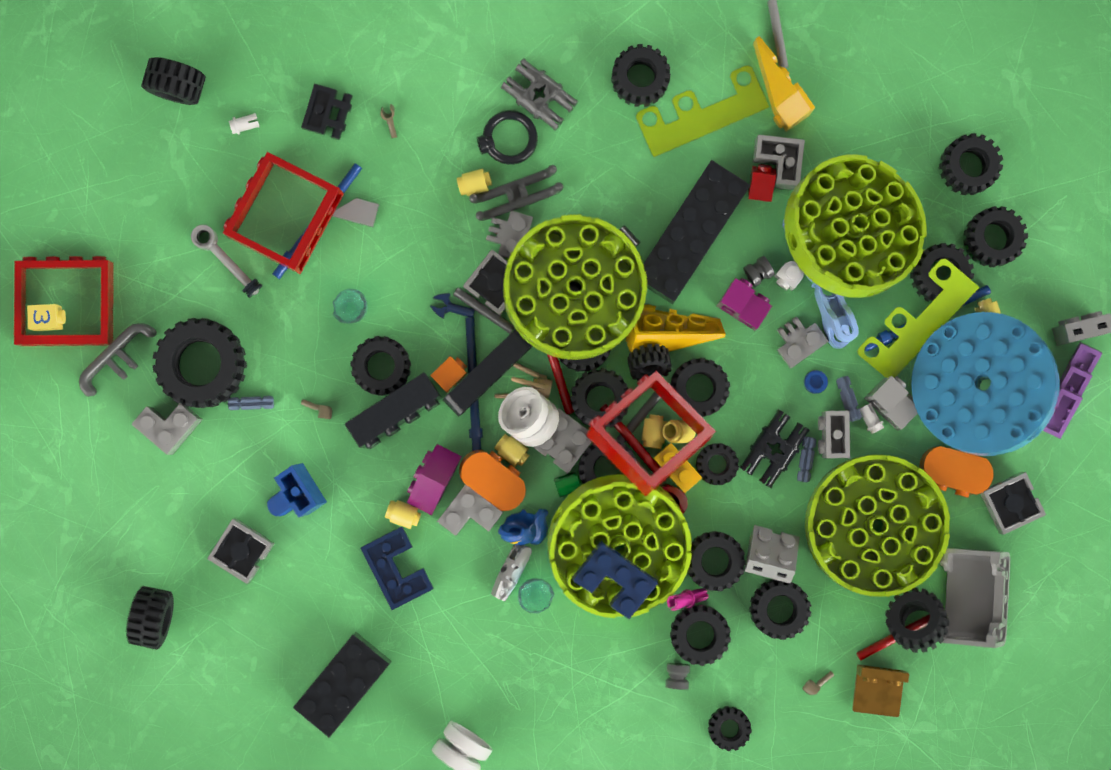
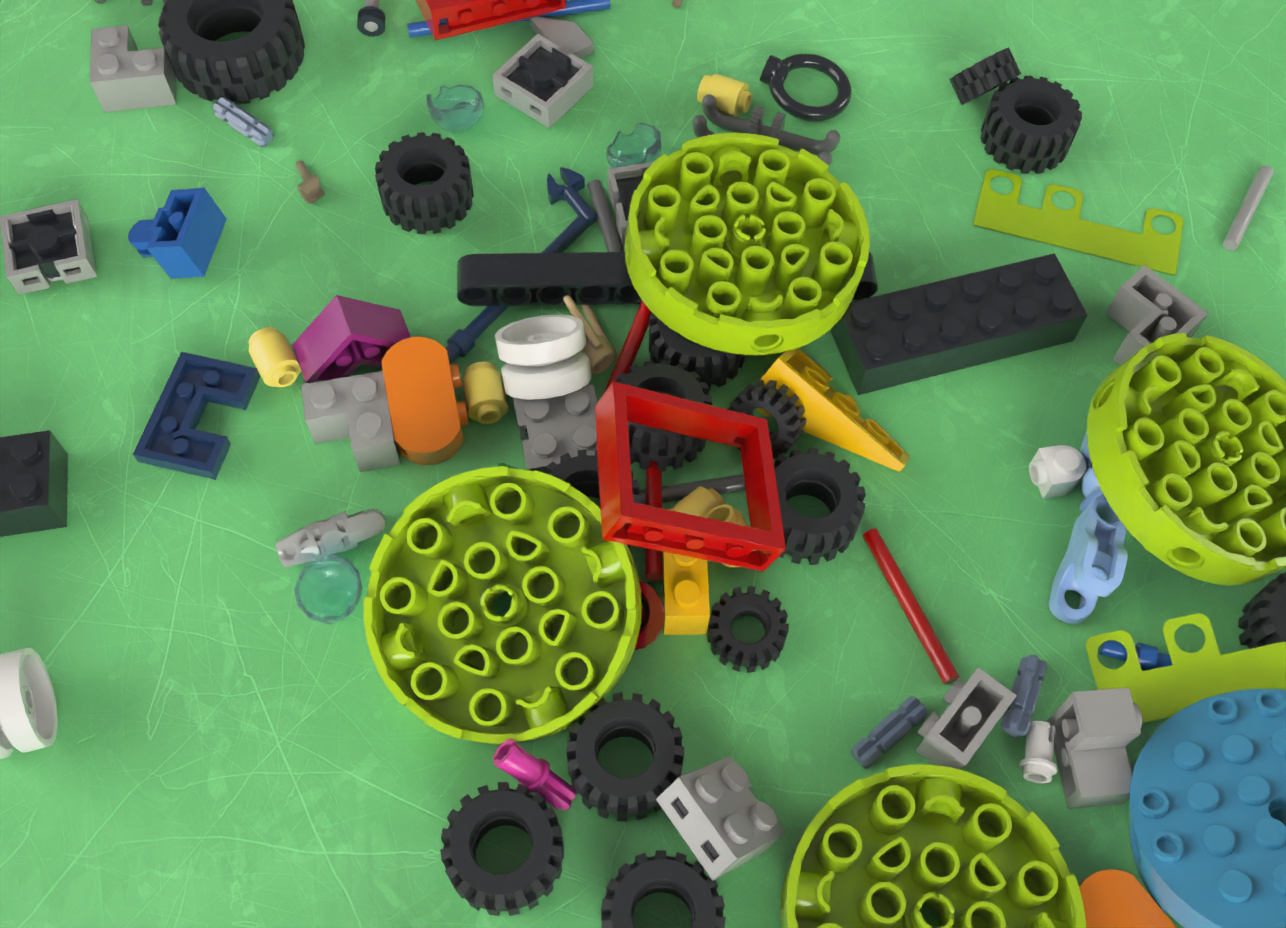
camera: 40 degrees right, 25 degrees down
black brick [345,372,442,449] -> none
orange brick [430,356,467,393] -> none
blue hair [498,509,549,545] -> none
dark grey pin [501,58,578,131] -> none
dark blue plate [572,541,658,619] -> none
dark grey wheel [665,663,690,690] -> none
magenta brick [716,278,772,331] -> none
black pin [739,409,810,489] -> none
dark grey wheel [743,256,775,287] -> none
red brick [748,164,776,202] -> none
yellow wedge [753,36,815,132] -> none
light grey hinge [777,317,829,369] -> none
blue tile [804,370,828,394] -> none
none -> piece [492,34,593,128]
none -> clear light blue hair [606,123,662,168]
none -> red bar [862,528,960,685]
none -> black tyre [949,47,1021,105]

